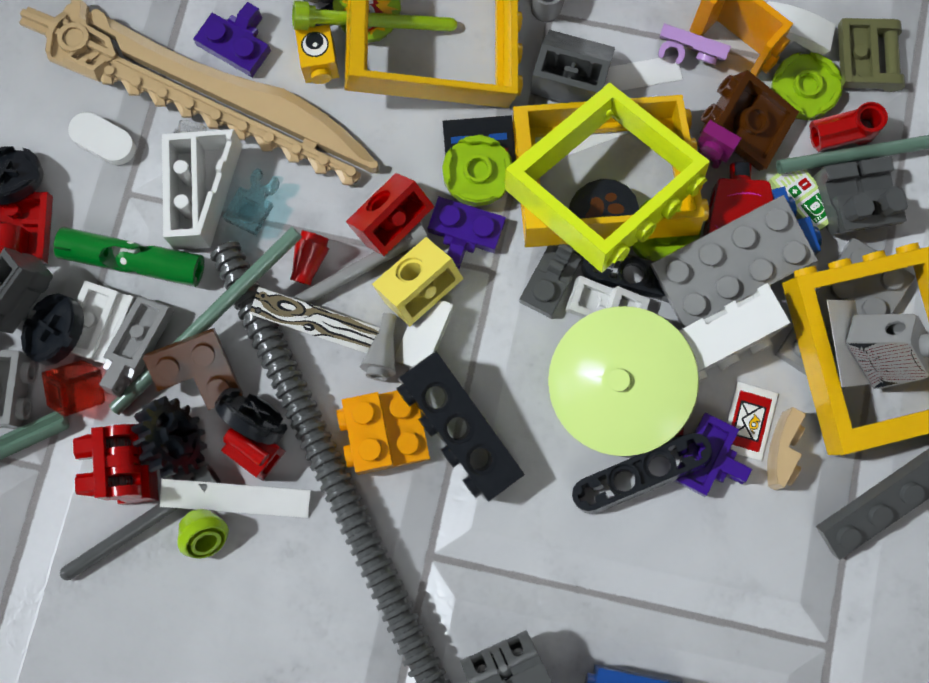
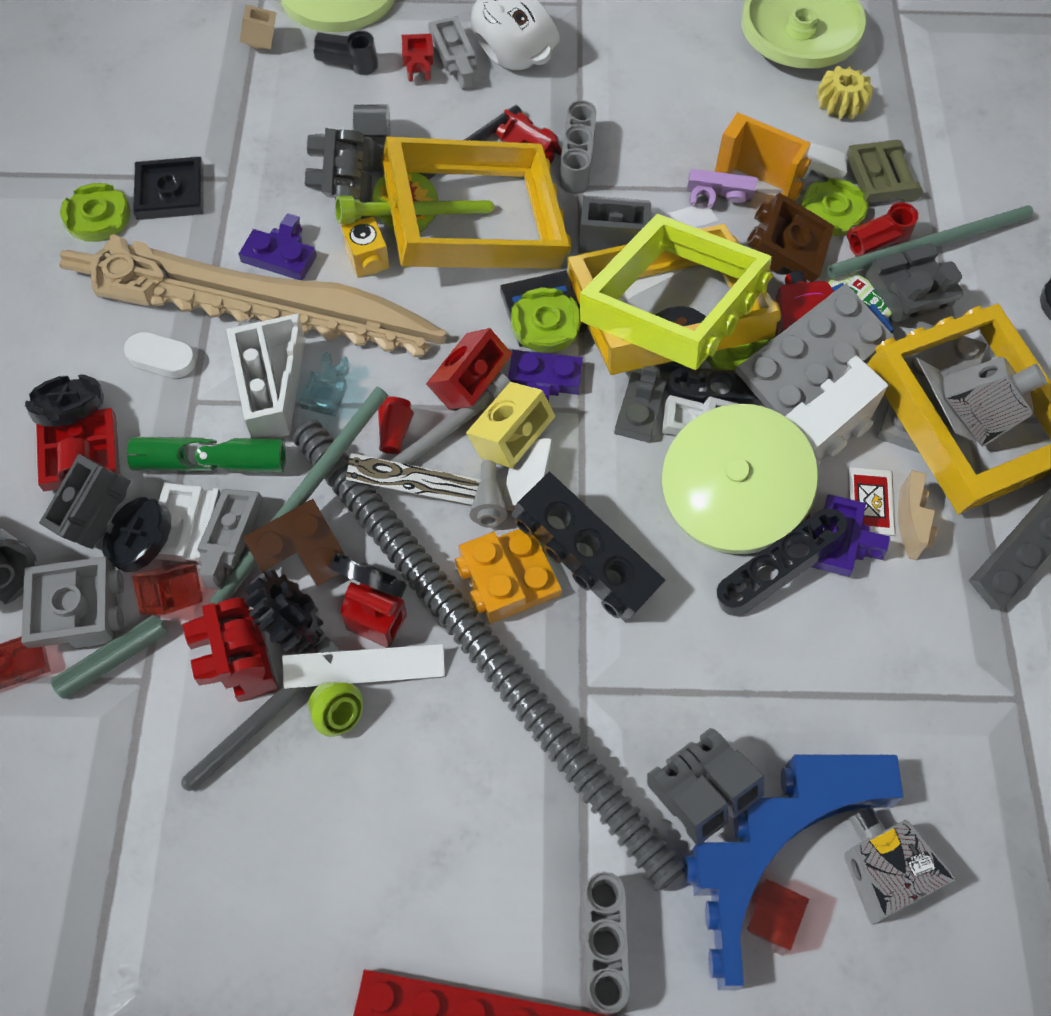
camera: 15 degrees left, 15 degrees down
magenta plate [697,120,742,169] -> none

